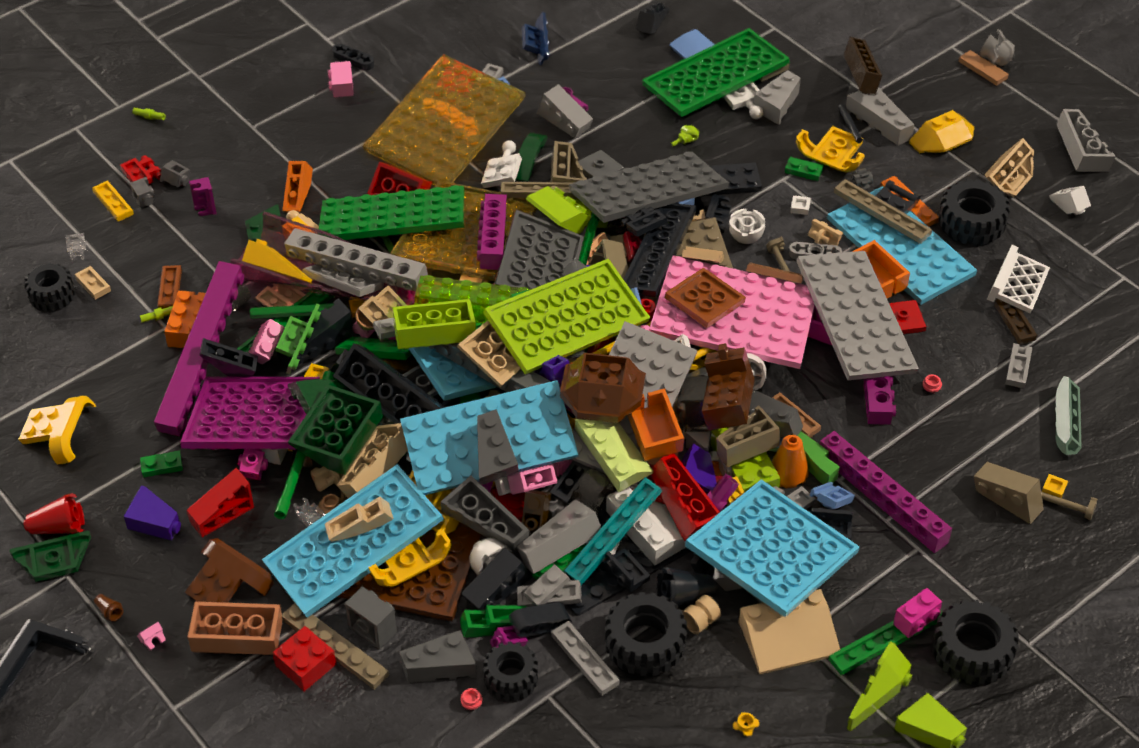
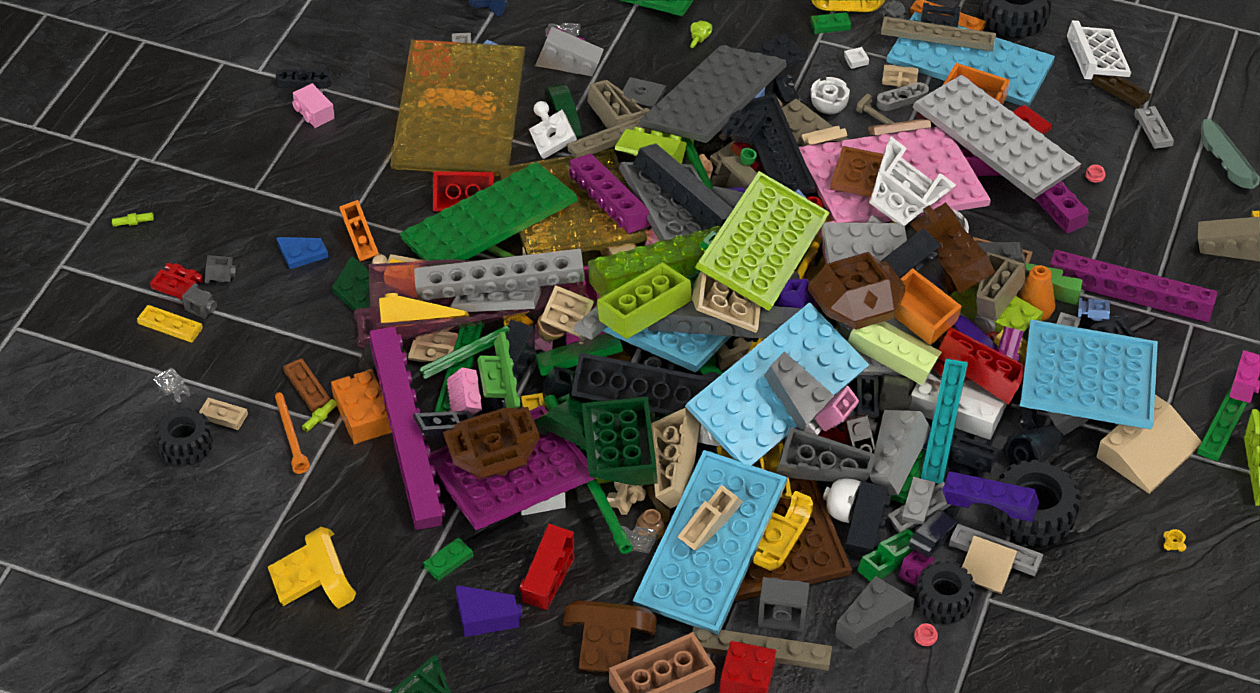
camera: 30 degrees left, 0 degrees up
red cone [23,493,85,534] -> none
magenta hinge [189,177,217,216] -> none
dark pink brick [238,449,268,481] -> none
tan wheel [682,595,721,634] -> none
none -> orange piece [275,392,310,474]
none -> blue wing [276,237,328,269]
none -> reddish brown piece [443,407,540,481]
none -> clear plate [546,23,581,37]
none -> black brick [634,143,733,233]
none -> green hinge [740,148,757,166]
none -> white wedge [869,136,956,227]
none -> black brick [881,228,941,279]
none -> dark purple arch [942,471,1039,522]
none -> tan tile [962,536,1017,594]

